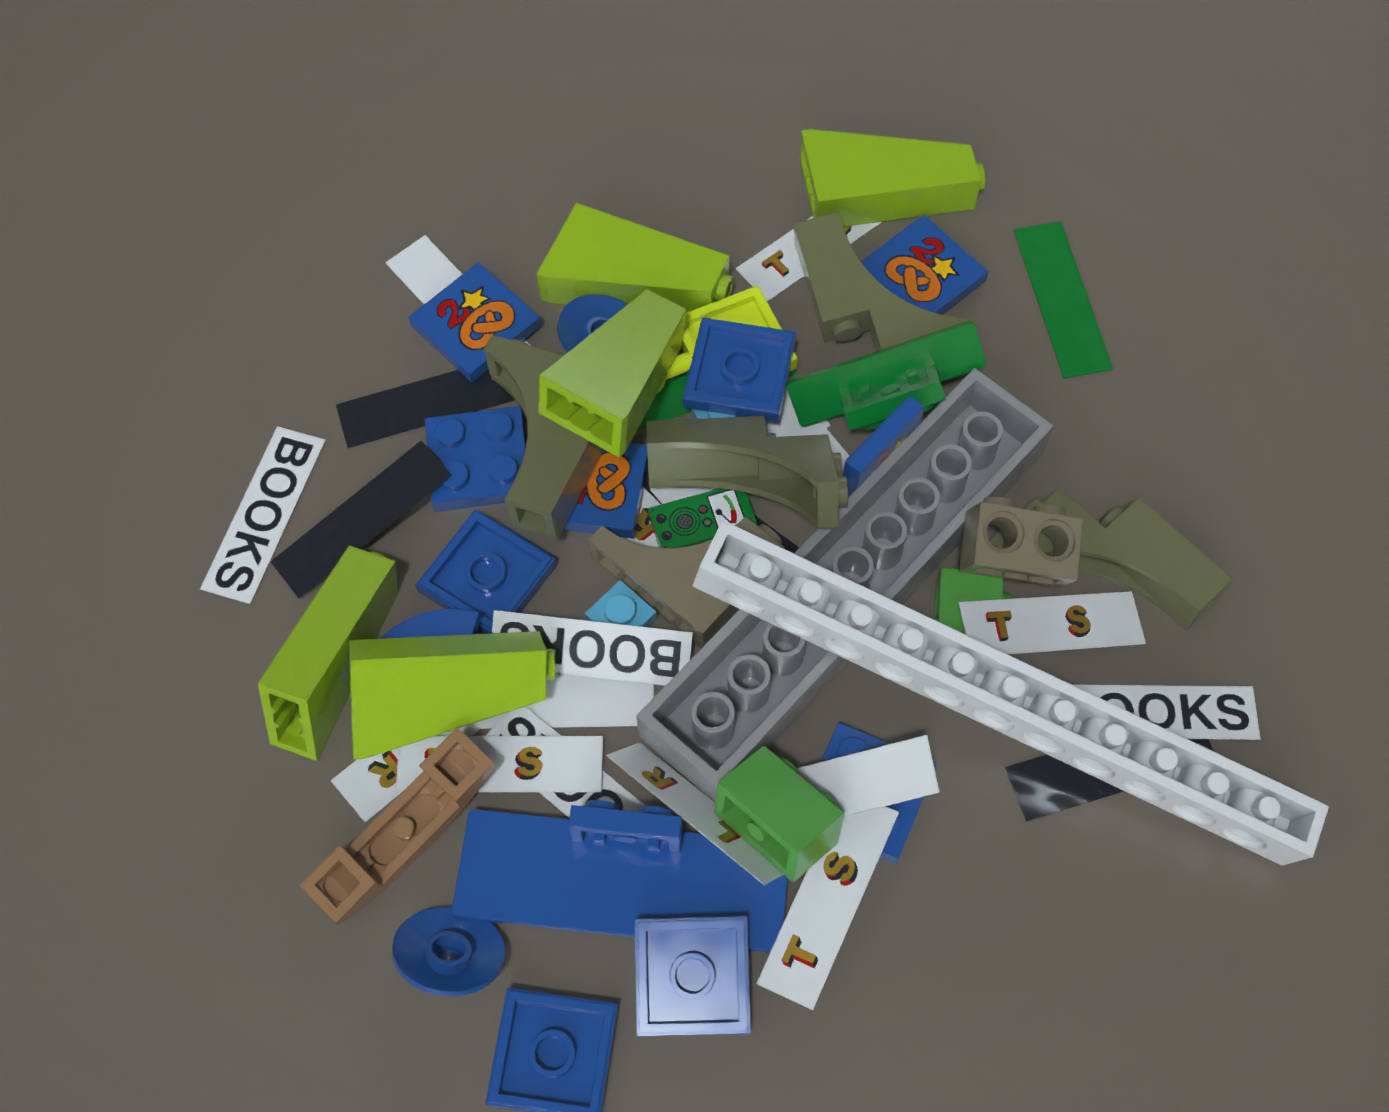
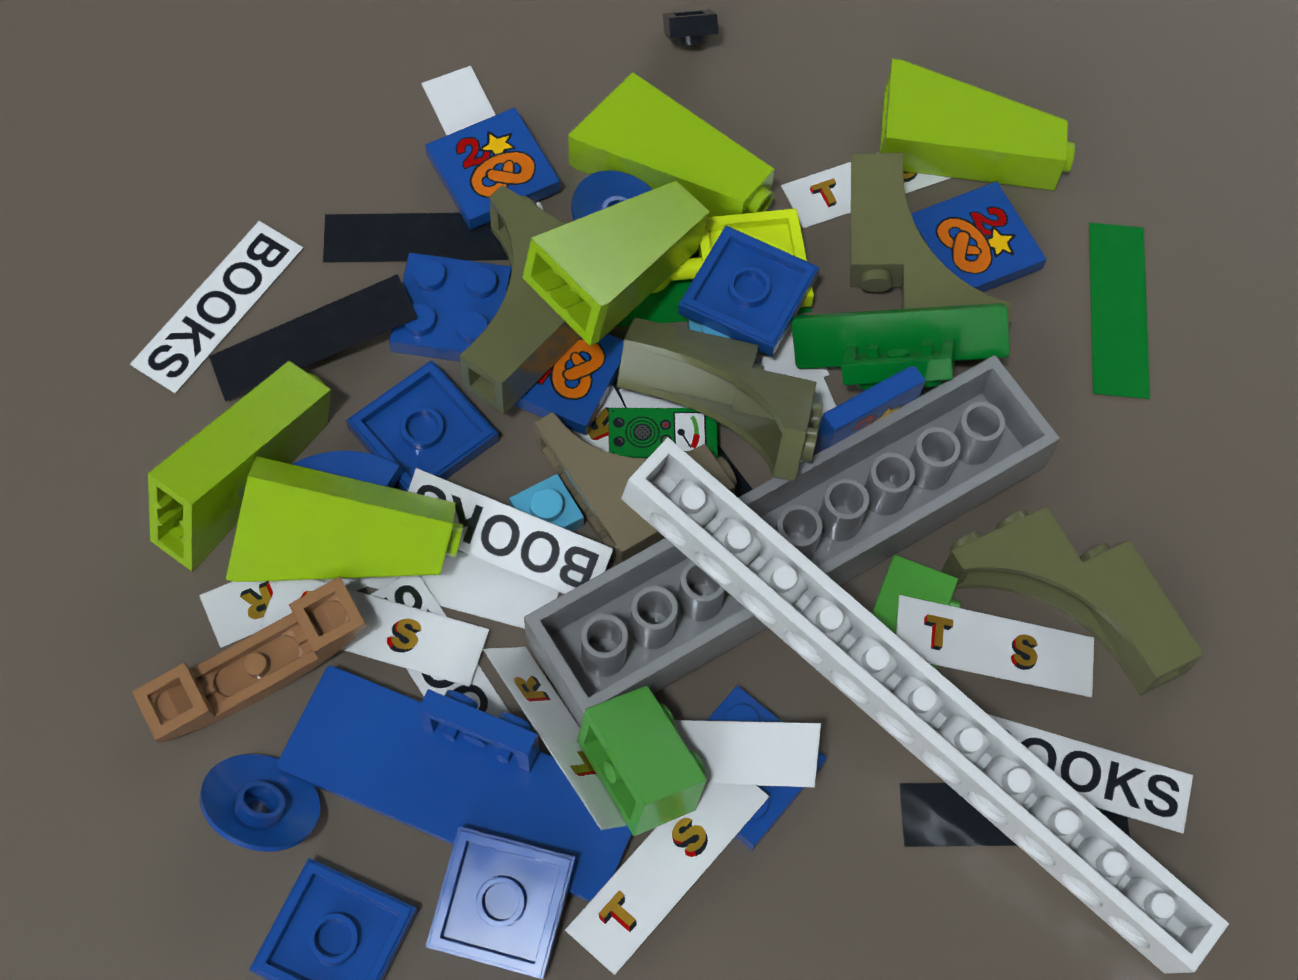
camera: 10 degrees right, 0 degrees up
dark tan brick [959,497,1083,588] -> none
none -> black plate [663,9,718,45]

